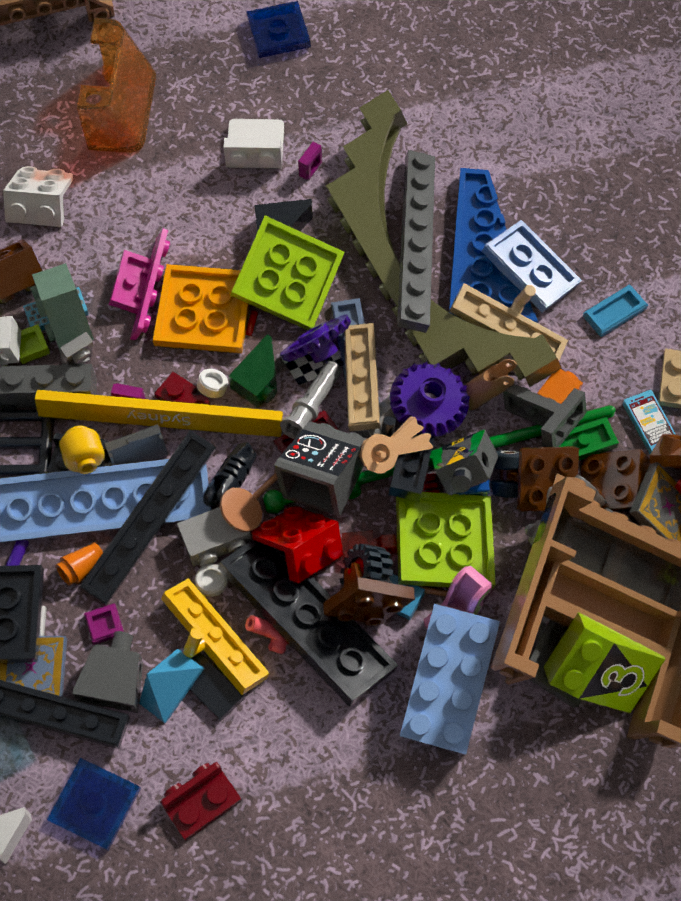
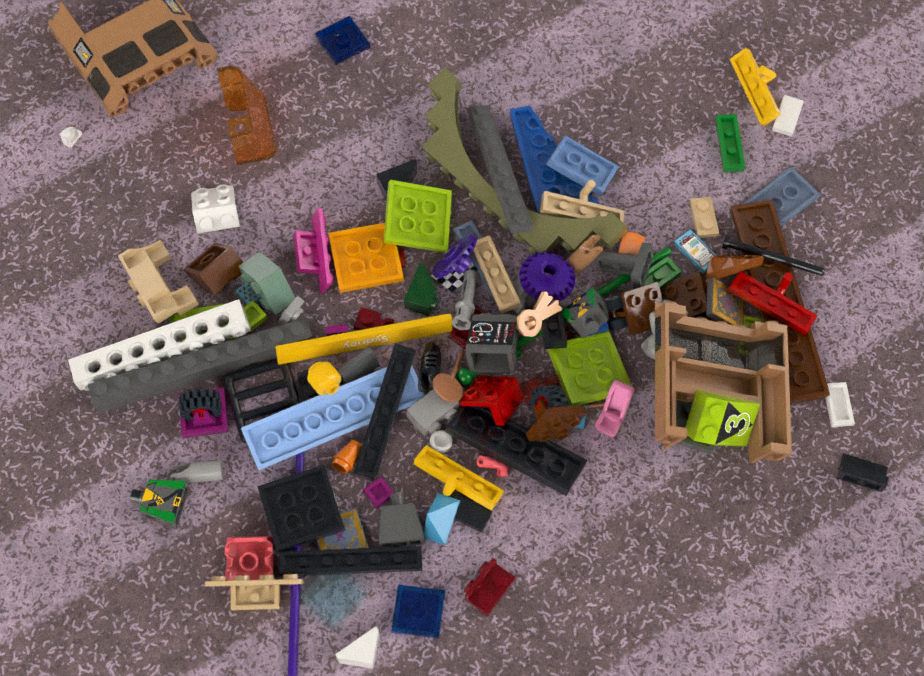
camera: 20 degrees left, 0 degrees up
white tile [197,369,228,398] -> none
white bracket [224,119,284,169] -> none
magenta tile [298,141,322,180] -> none
light blue brick [400,604,500,755] -> none
dark azure tile [583,284,648,337] -> none

